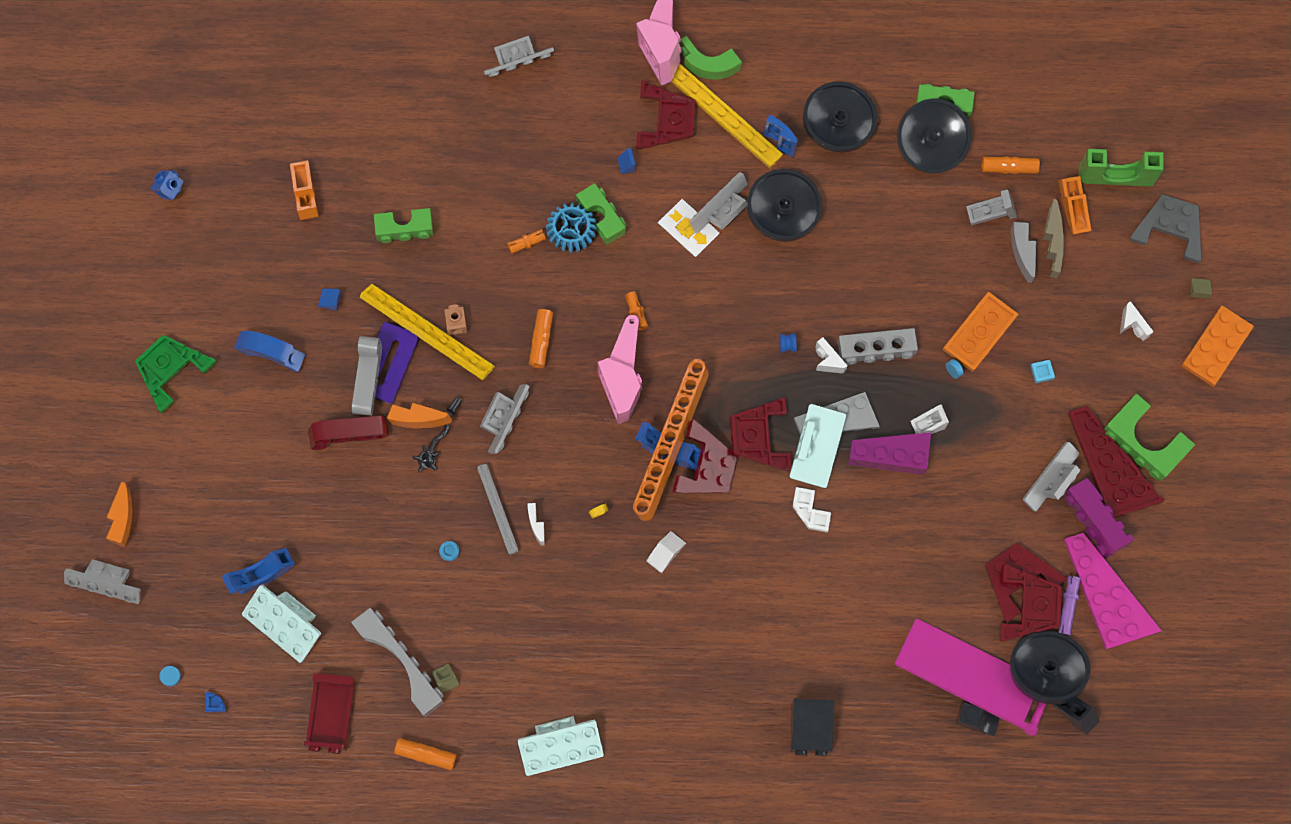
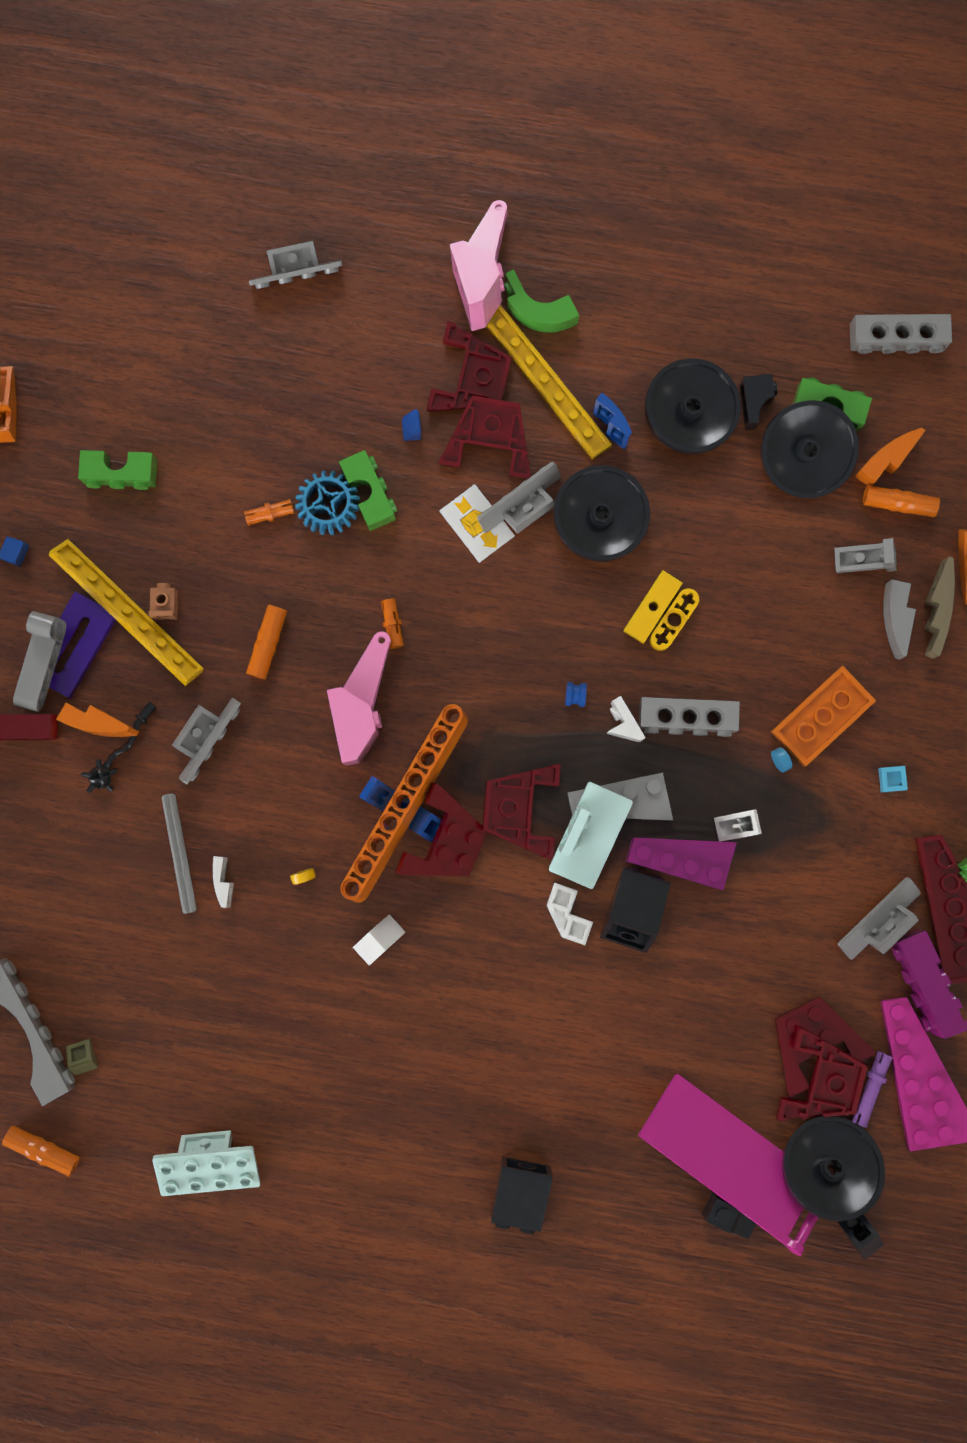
camera: 15 degrees right, 10 degrees up
dark azure tile [439,541,459,562] -> none
none -> dark red wing [439,396,531,479]
none -> black slope [600,868,671,953]
none -> yellow tile [623,570,683,644]
none -> yellow beam [650,588,699,651]
none -> black arch [739,374,778,430]
none -> light grey brick [850,314,952,354]
none -> orange slope [854,428,925,485]

